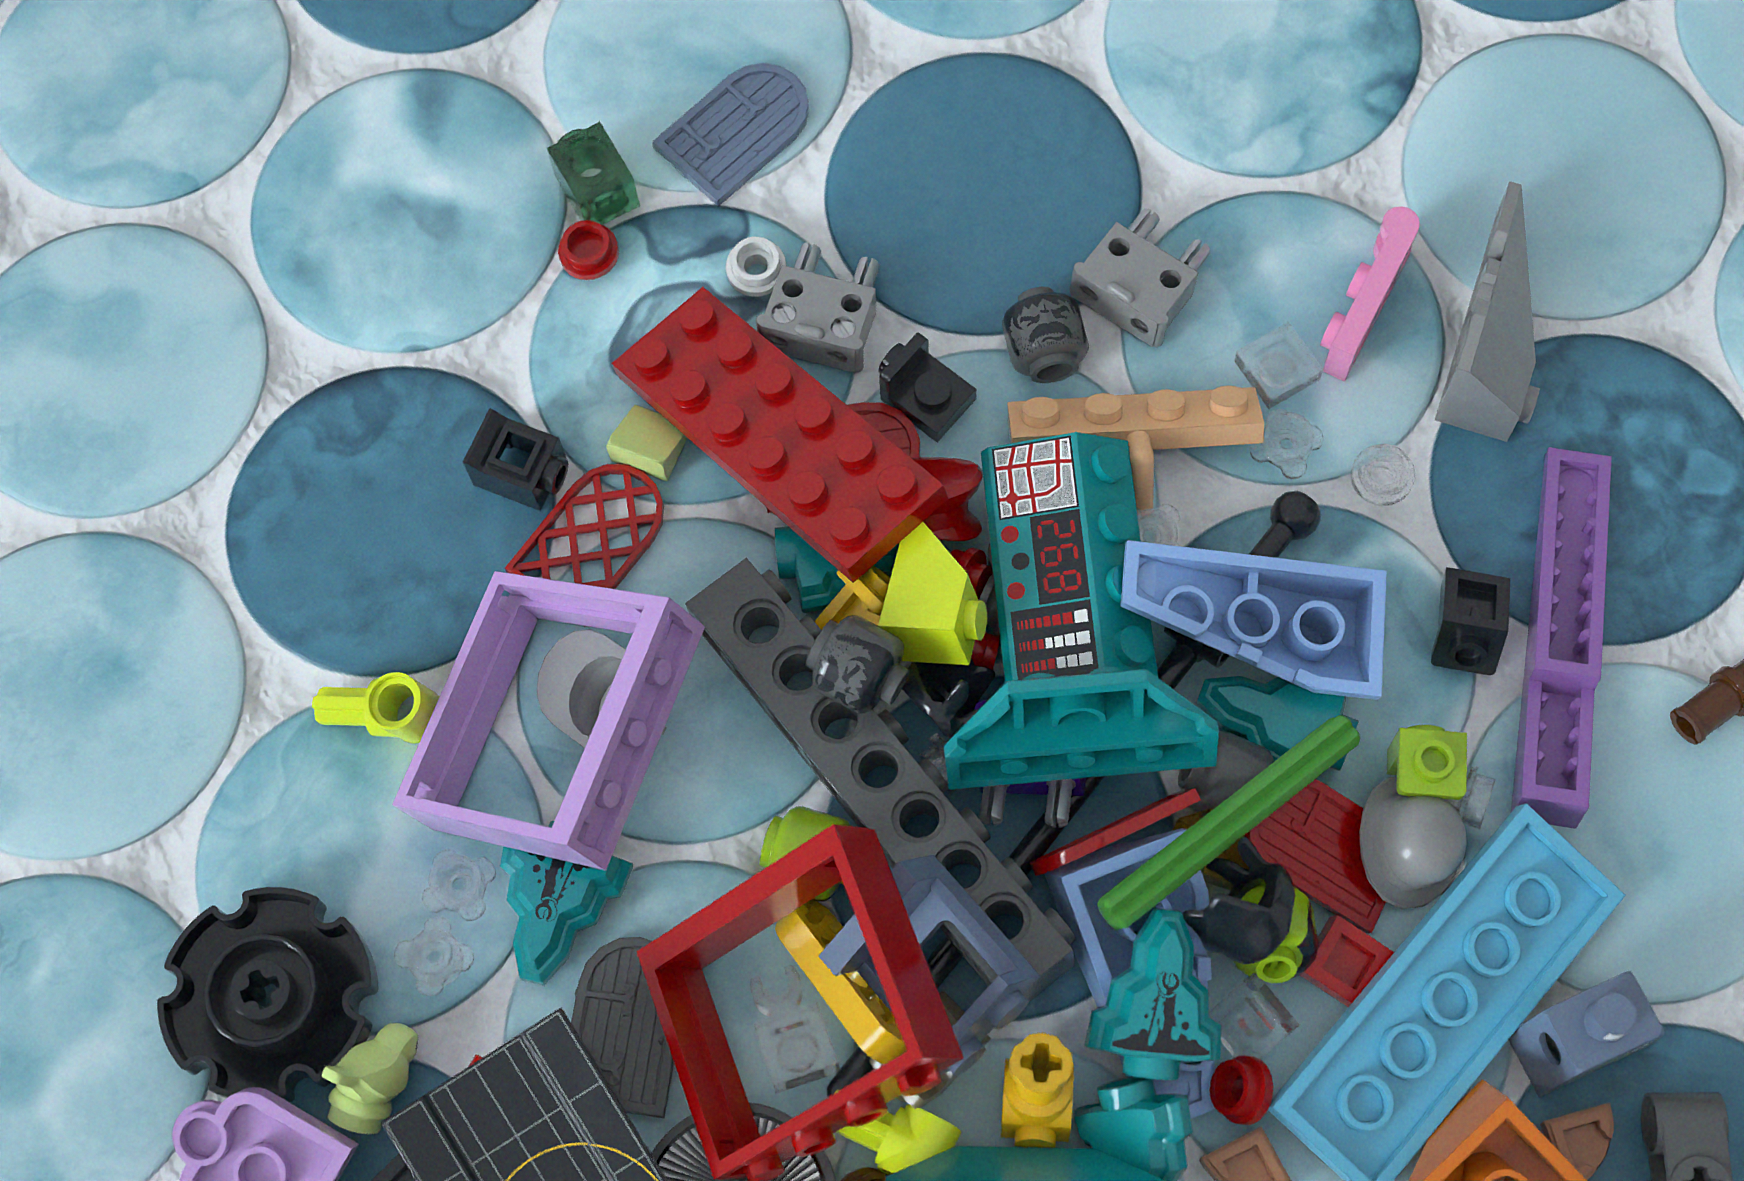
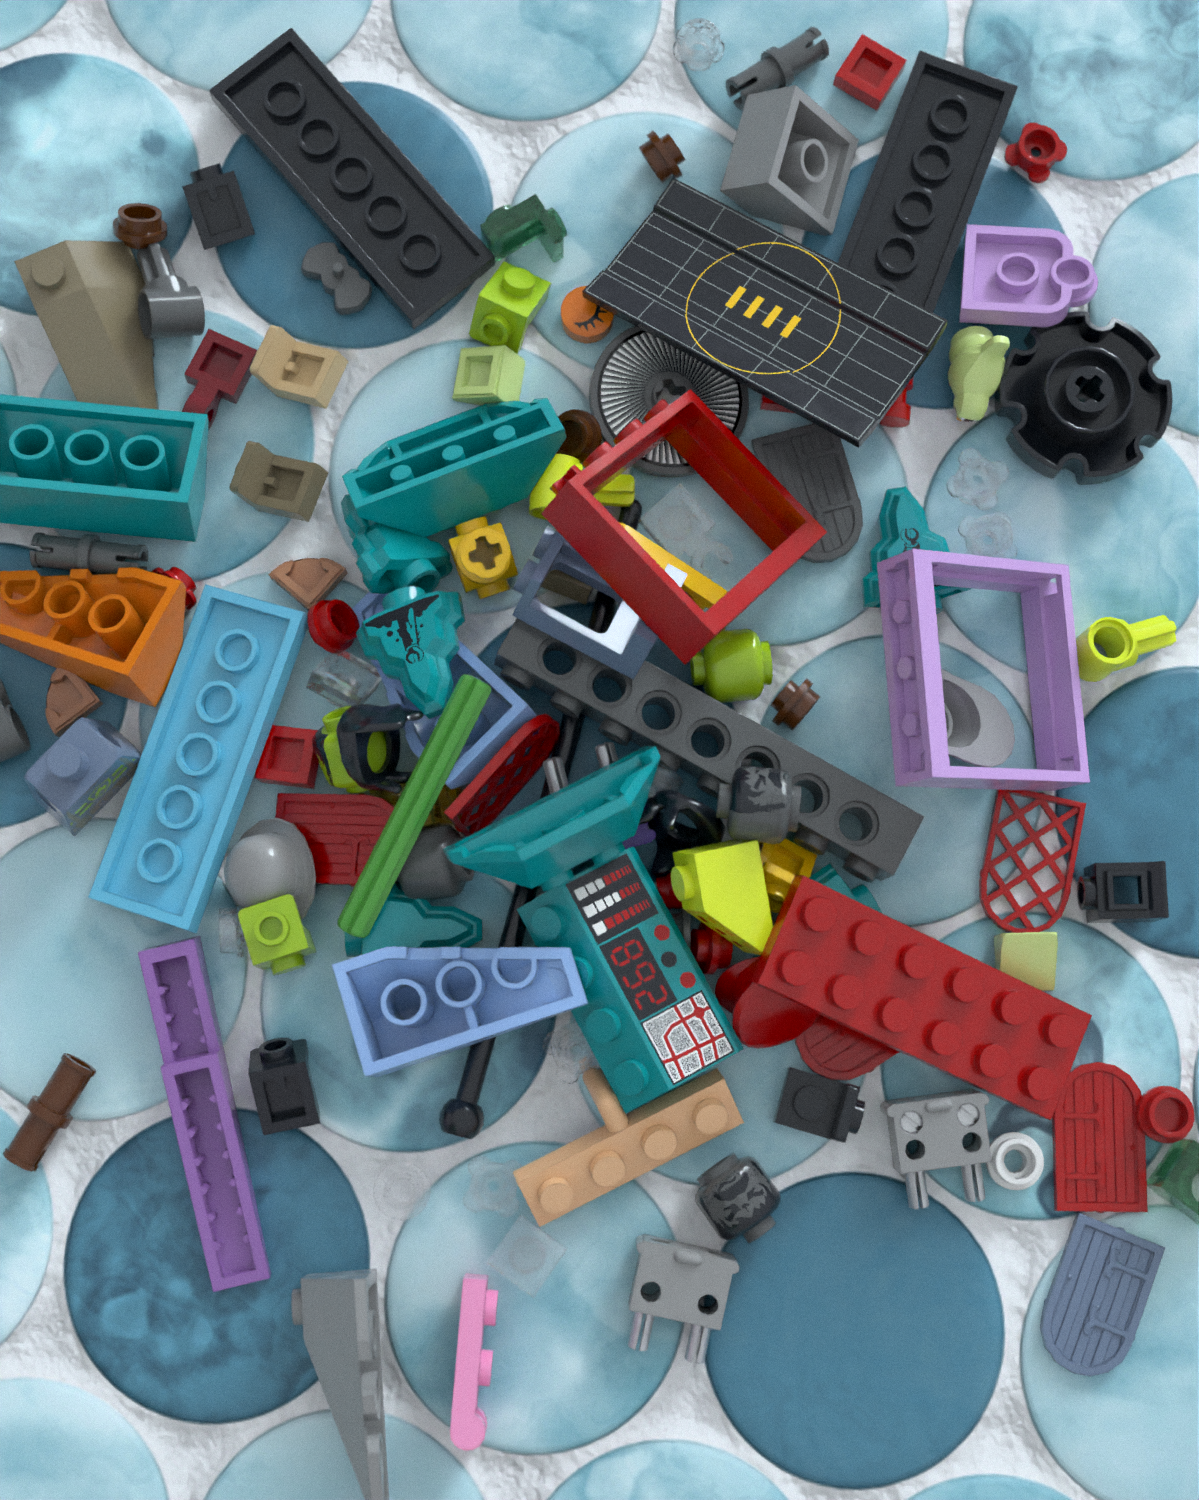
camera: 145 degrees right, 10 degrees up
none -> reddish brown plate [770,679,821,731]
none -> red window [1052,1062,1148,1213]

